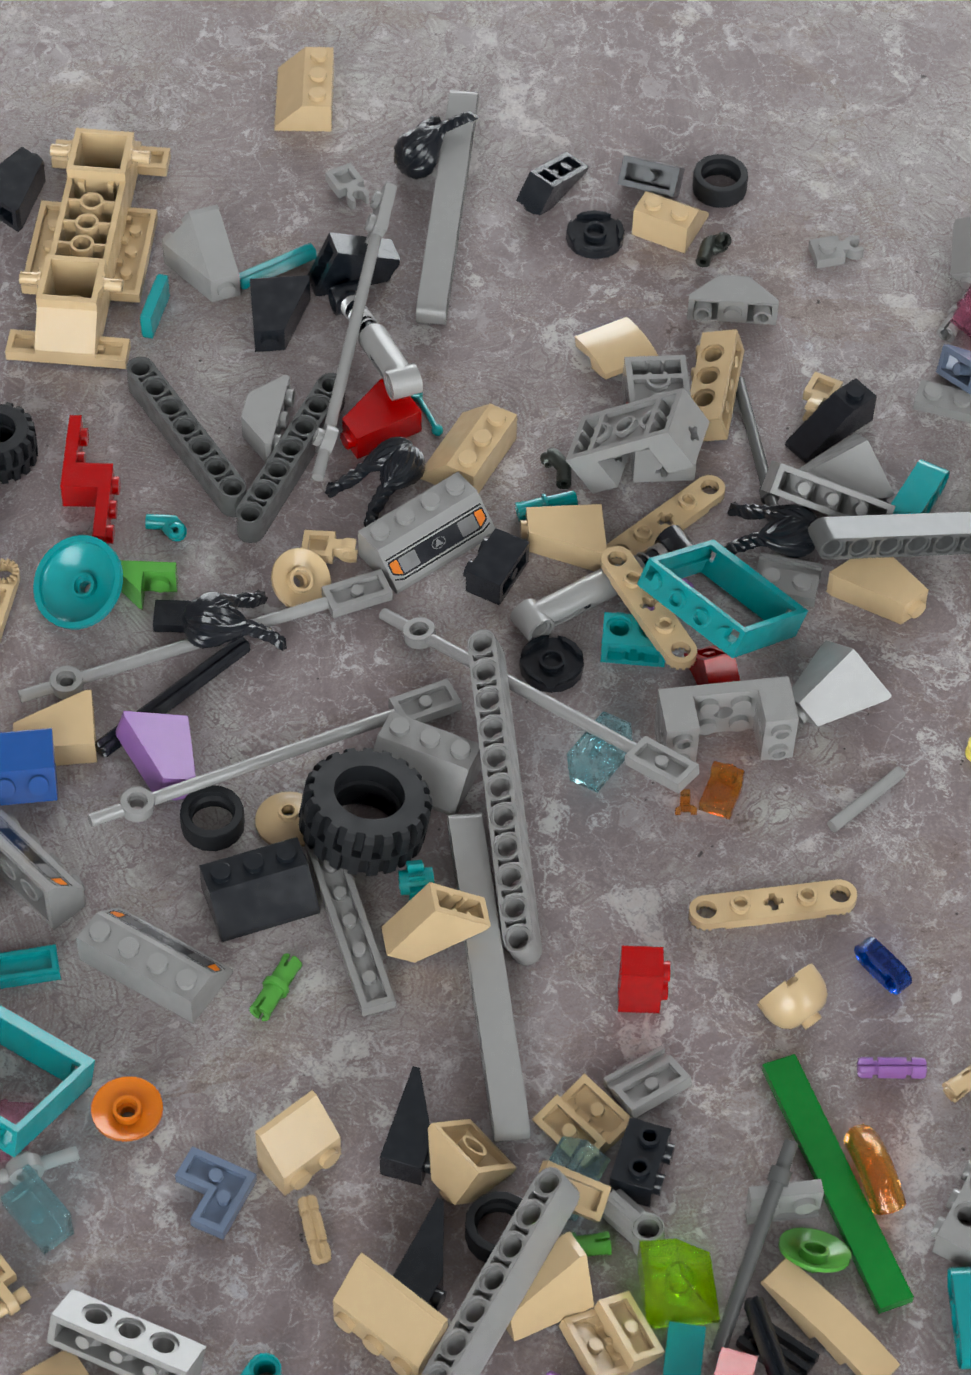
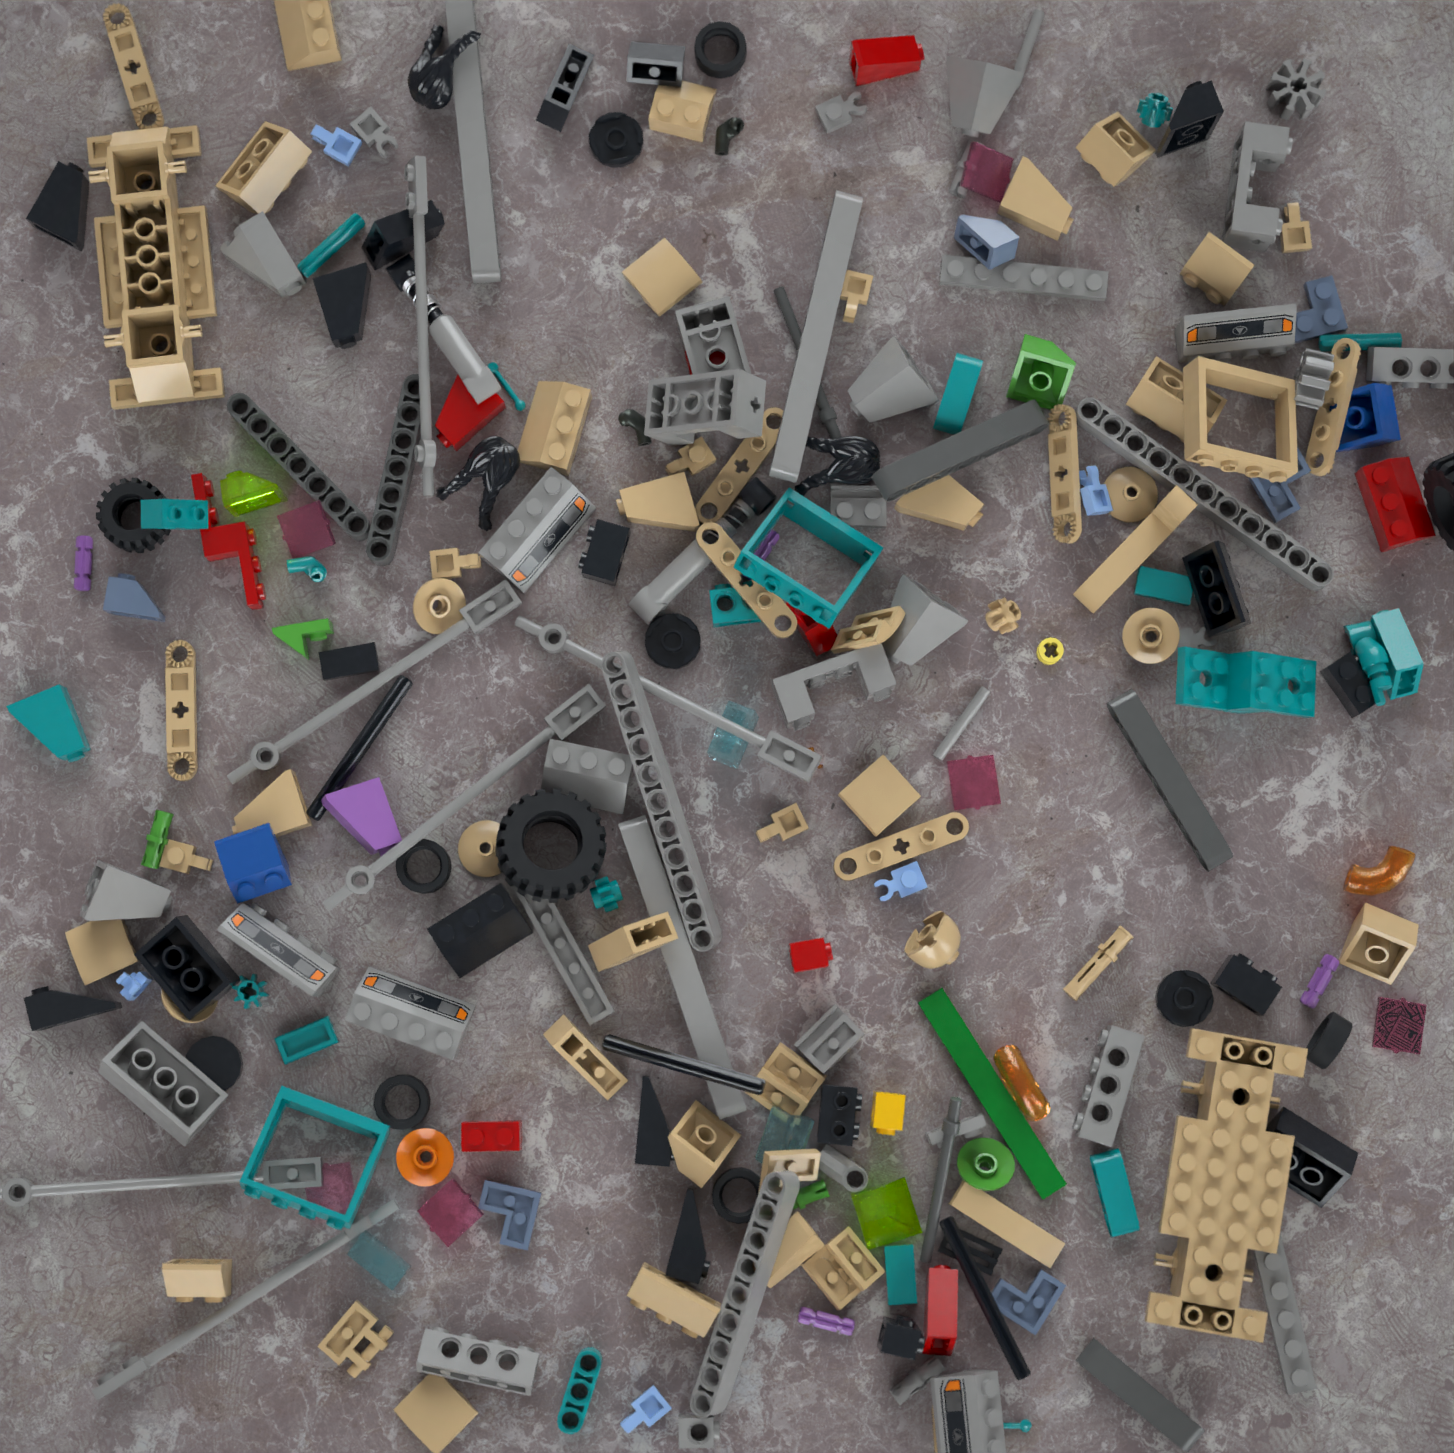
camera: 10 degrees left, 30 degrees up
teal dish [33,535,123,630] -> none
teal tile [140,274,170,339] -> none
black hair [182,590,287,651] -> none
light grey slope [241,375,295,462] -> none
bright green pin [249,953,302,1021] -> none
tan slope [255,1090,341,1196] -> none
tan axle [298,1195,331,1265] -> none
teal axle [515,491,578,522] -> none
light grey slope [687,275,779,325] -> none
tan brick [690,329,745,441] -> none
clear orange bracket [698,761,745,820] -> none
light grey brick [761,460,896,517] -> none
black slope [785,378,877,463] -> none
clear blue beam [854,936,912,995] -> none
medium lavender axle [857,1057,927,1079] -> none
none -> tan piece [103,3,164,130]
none -> teal brick [141,499,208,530]
none -> tan slope [215,121,312,215]
none -> clear neon green slope [220,471,288,517]
none -> clear pink piece [277,500,336,559]
none -> light blue plate [311,125,362,167]
none -> black tyre [374,1074,431,1130]
none -> clear pink piece [417,1178,484,1247]
none -> red brick [461,1120,522,1152]
none -> tan slope [543,1014,628,1101]
none -> black axle [602,1034,766,1095]
none -> tan plate [665,436,716,476]
none -> tan plate [756,803,809,843]
none -> light grey beam [768,190,863,483]
none -> tan slope [831,606,906,654]
none -> tan slope [838,755,921,837]
none -> red slope [849,35,925,87]
none -> yellow brick [870,1091,906,1135]
none -> light blue plate [873,861,928,901]
none -> clear pink piece [947,755,1001,811]
none -> tan gear [986,597,1021,634]

